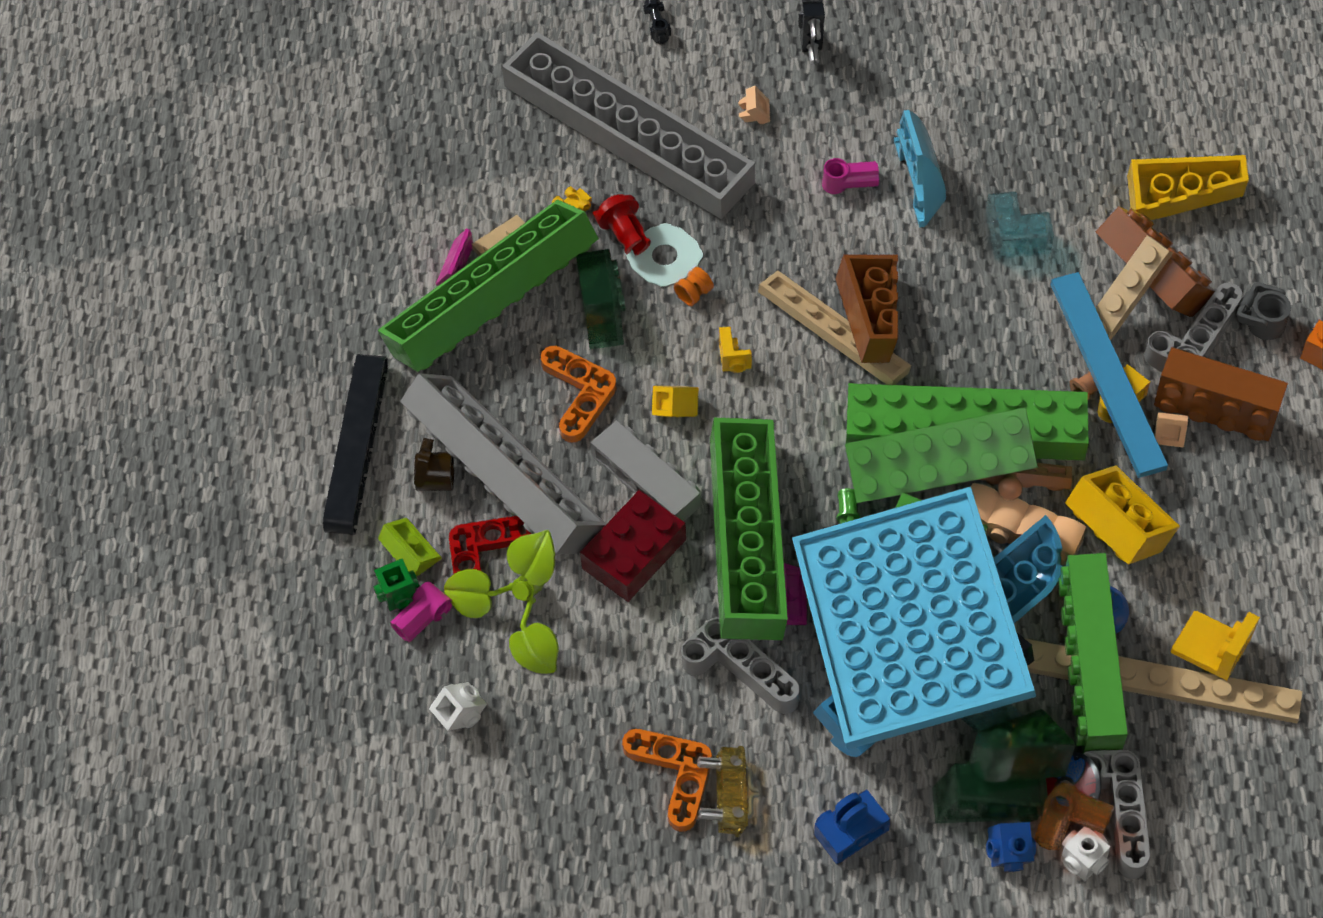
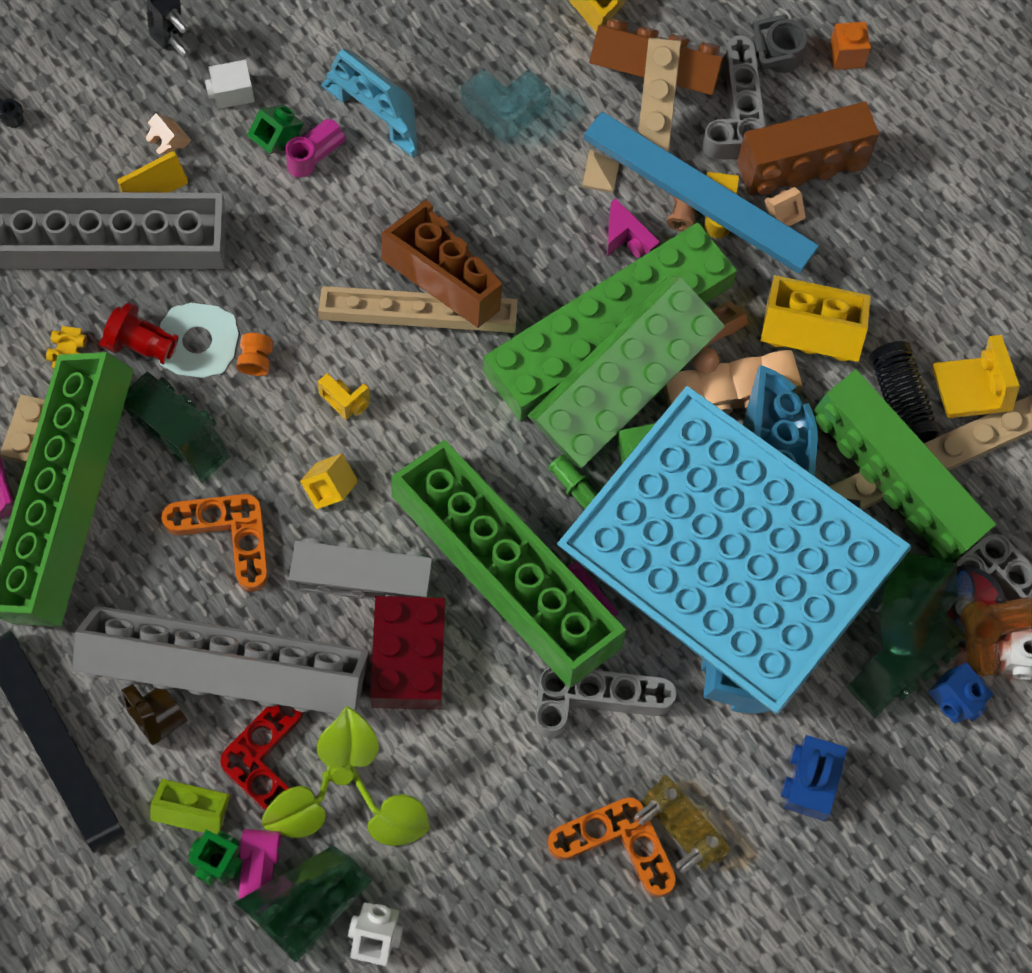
camera: 45 degrees left, 10 degrees up
none -> yellow slope [117,151,188,193]
none -> white brick [205,60,255,109]
none -> clear green wedge [234,845,372,963]
none -> green brick [247,105,304,154]
none -> tan slope [582,150,619,193]
none -> dark pink slope [607,198,660,258]
none -> black piece [869,341,940,443]

